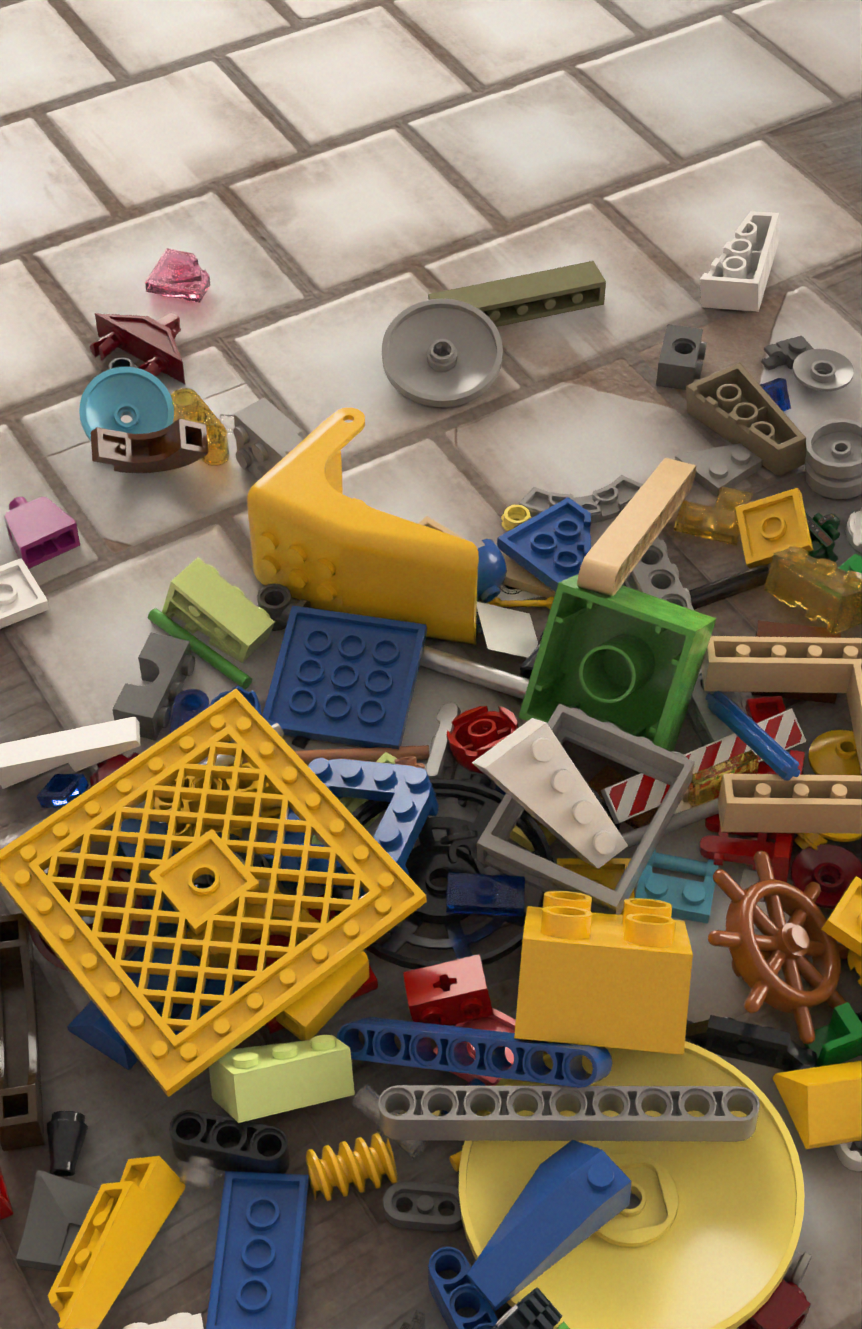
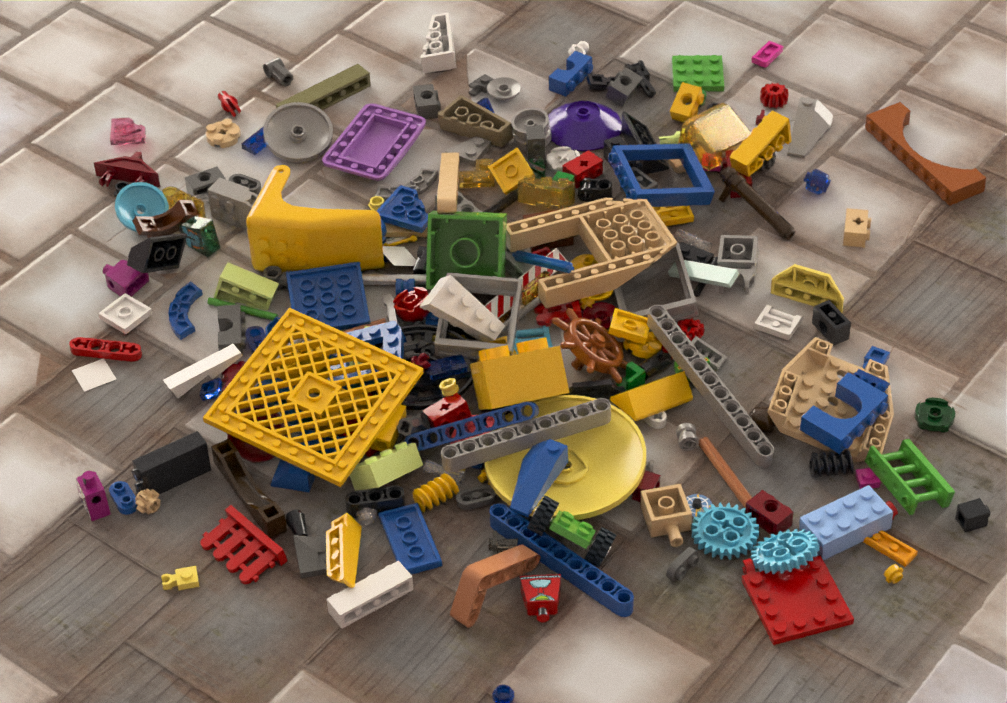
camera: 20 degrees left, 5 degrees down
none -> black slope [127,233,188,273]
none -> blue tile [168,282,203,340]
none -> clear green torso [179,216,221,257]
none -> dark grey brick [185,166,226,203]
none -> tan plate [206,119,241,148]
none -> red arm [218,91,241,117]
none -> dark grey plate [229,174,261,194]
none -> clear blue plate [241,126,266,155]
none -> dark grey piece [263,58,294,87]
none -> medium lavender wedge [322,103,426,181]
none -> blue wheel [396,278,415,296]
none -> dark grey piece [397,412,430,436]
none -> dark red plate [411,353,431,372]
none -> light yellow bush [439,378,459,396]
none -> dark grey brick [526,125,545,164]

